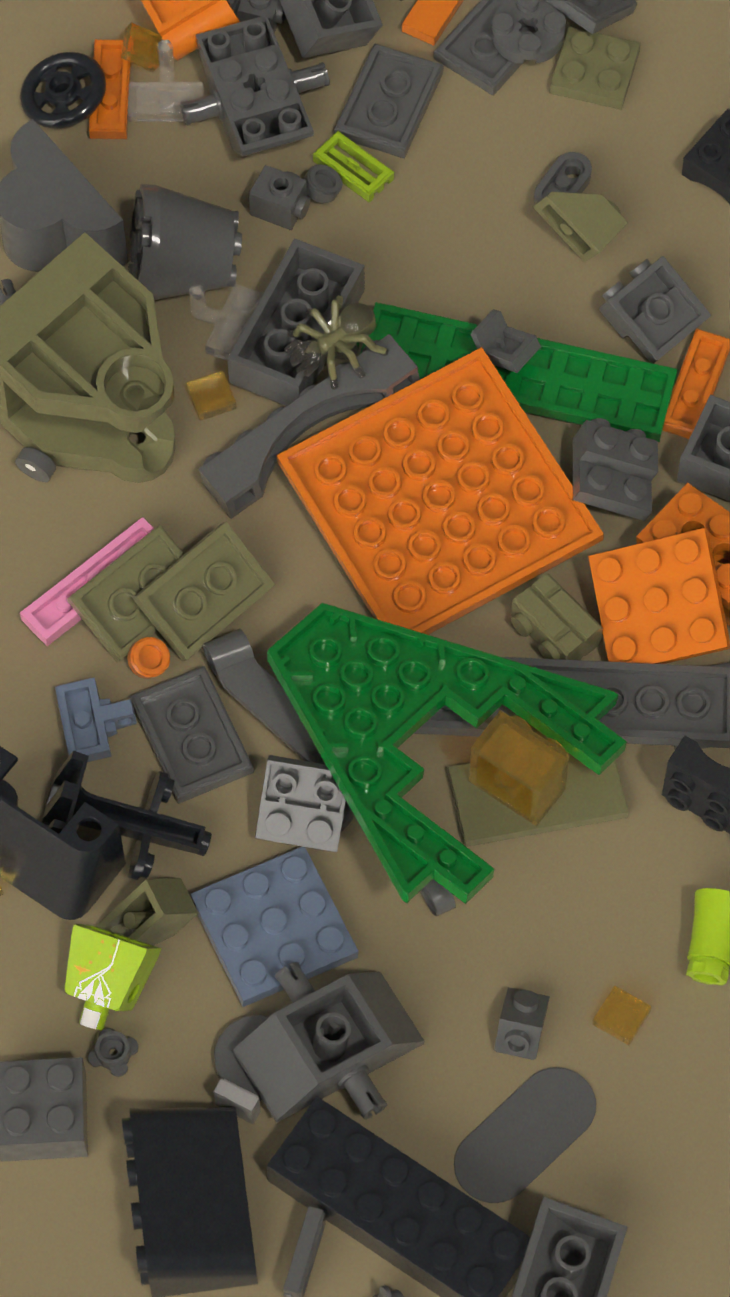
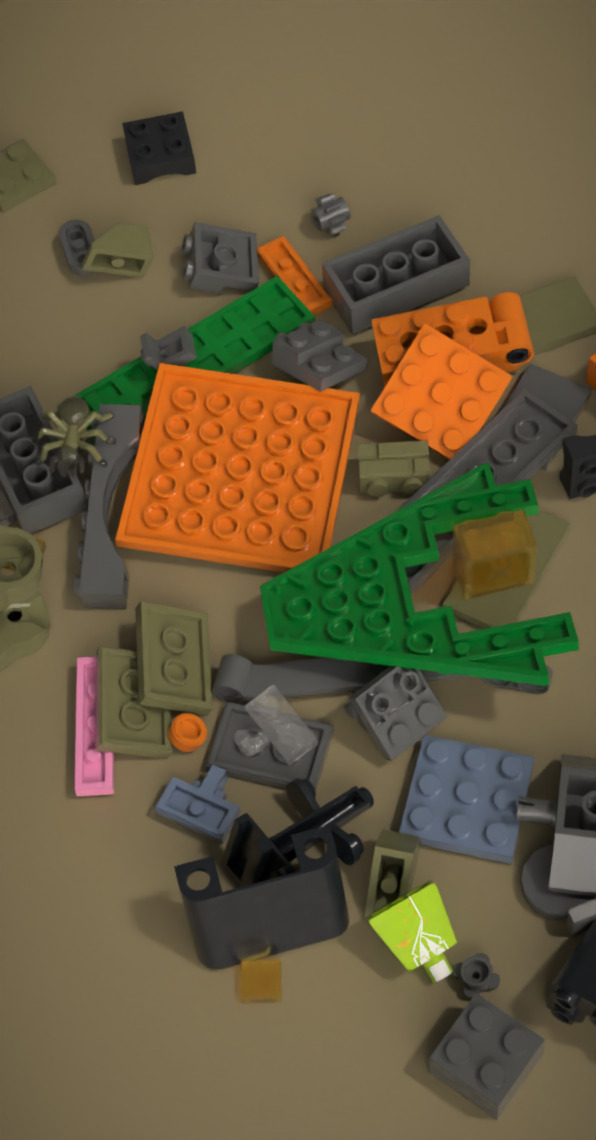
camera: 45 degrees left, 5 degrees down
none -> clear plate [234,684,319,766]

